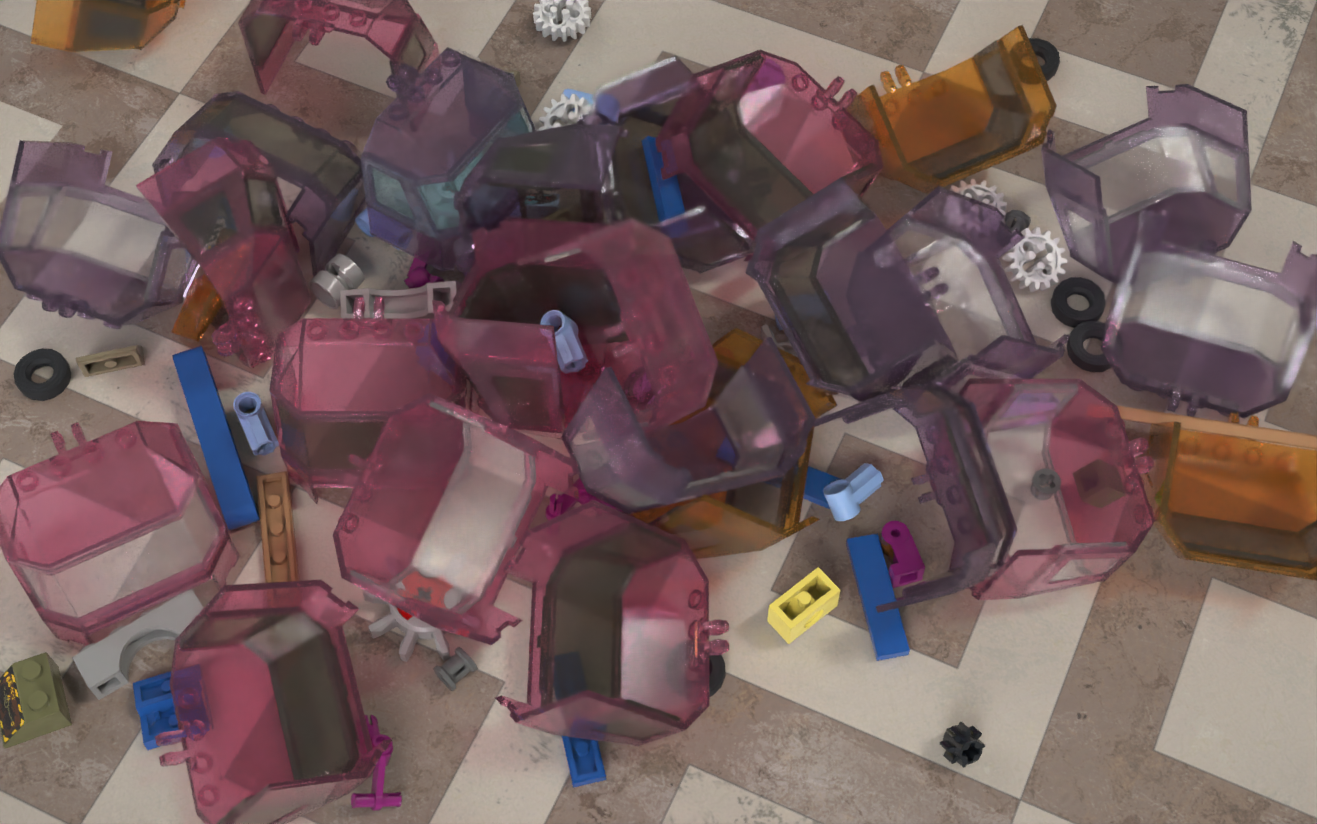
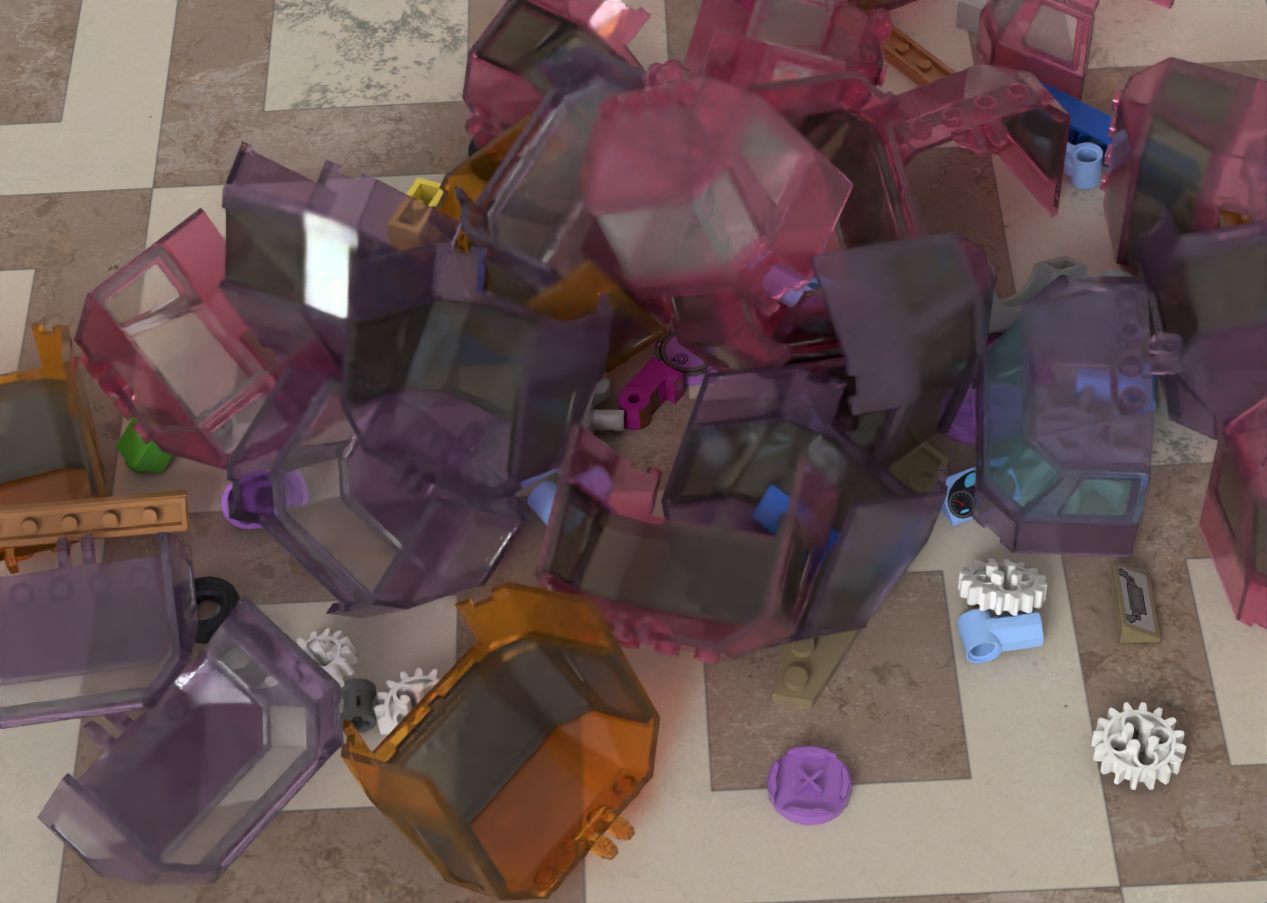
camera: 155 degrees right, 10 degrees down
black gear [940,722,985,768] -> none

